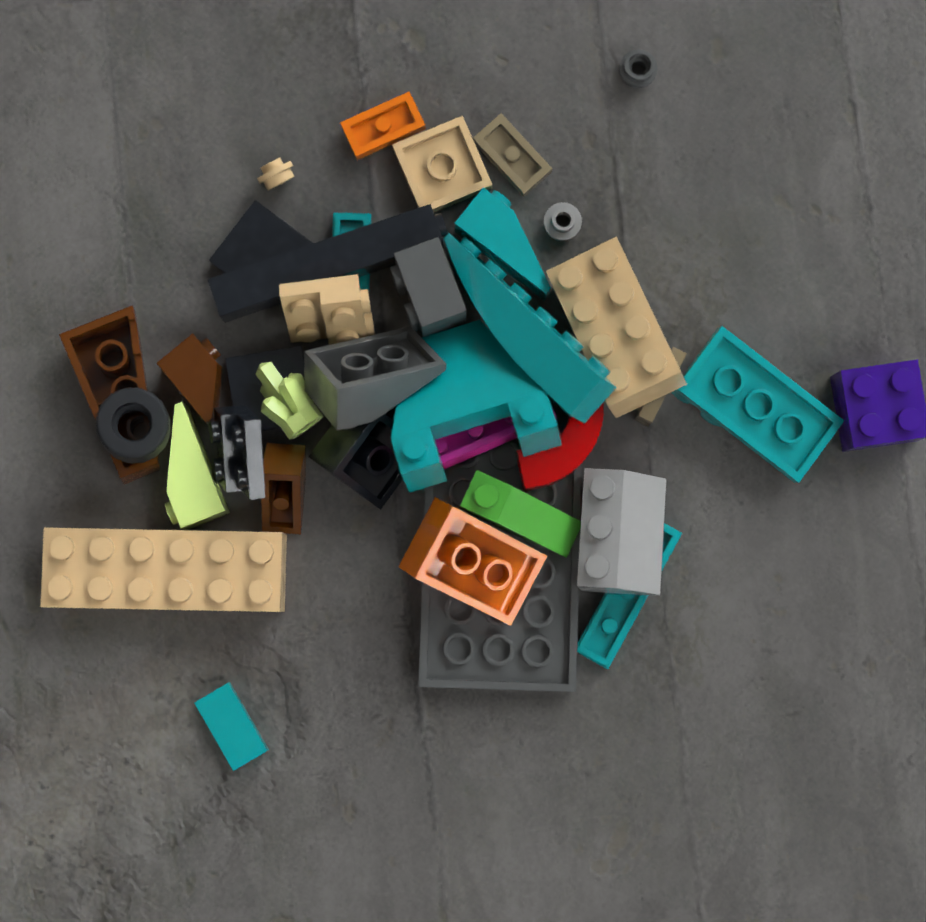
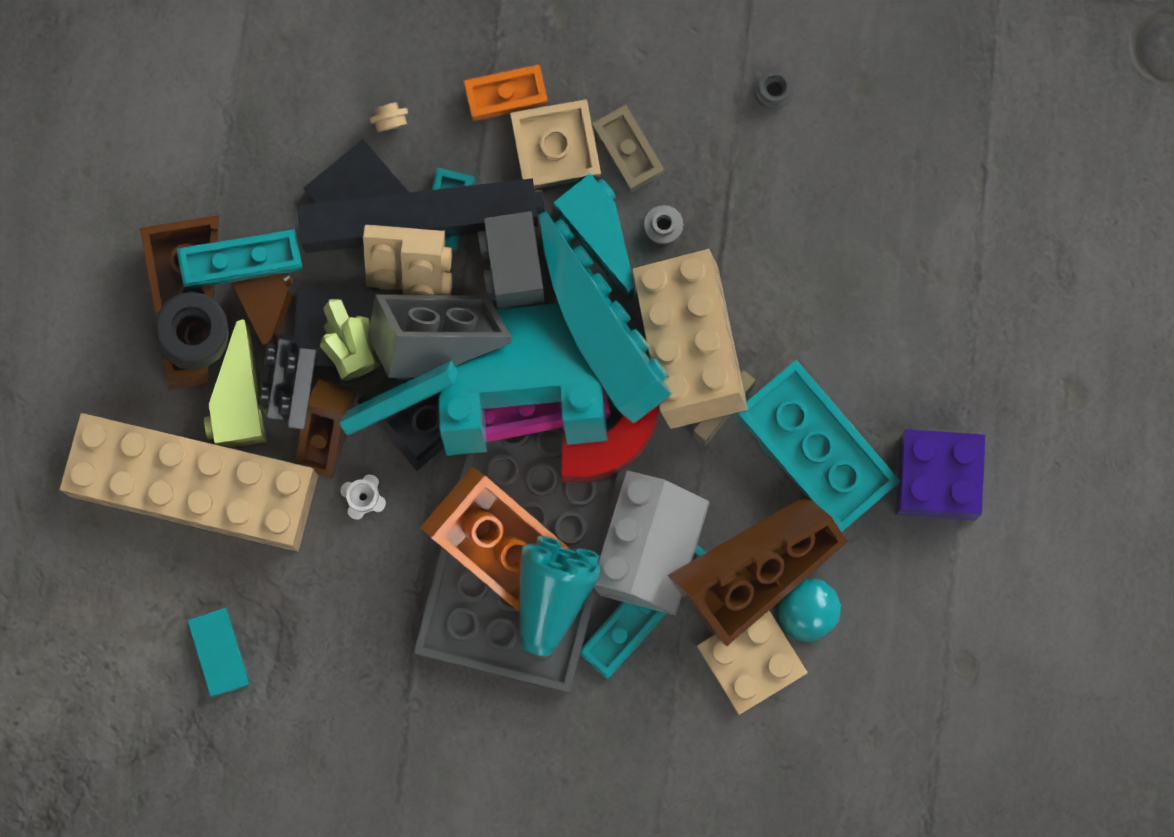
camera: 20 degrees right, 5 degrees down
bright green slope [460,470,581,558] -> none
none -> teal tile [177,229,302,290]
none -> teal tile [339,360,458,435]
none -> white plate [341,474,386,520]
none -> teal cone [519,536,601,656]
none -> reddish brown wedge [667,496,848,647]
none -> tan plate [697,611,808,716]
none -> teal hair [777,578,842,643]

